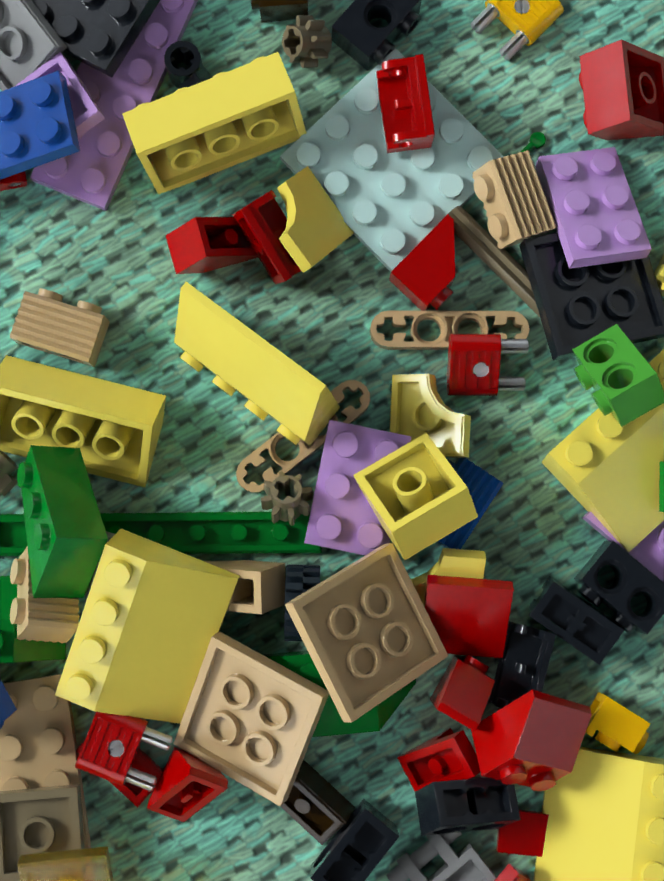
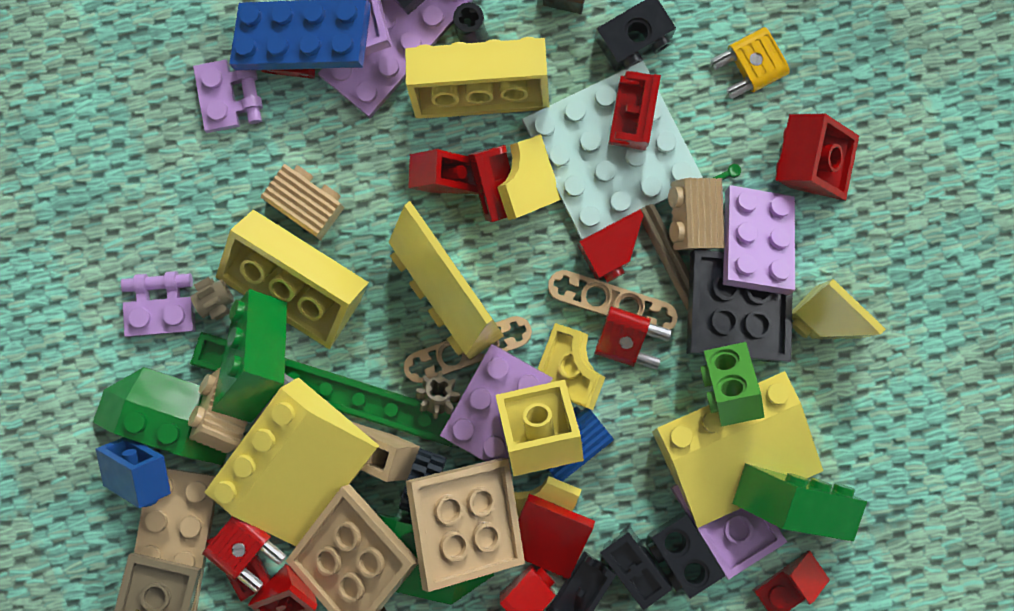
camera: 25 degrees right, 0 degrees up
dark tan gear [282,15,332,68] -> none

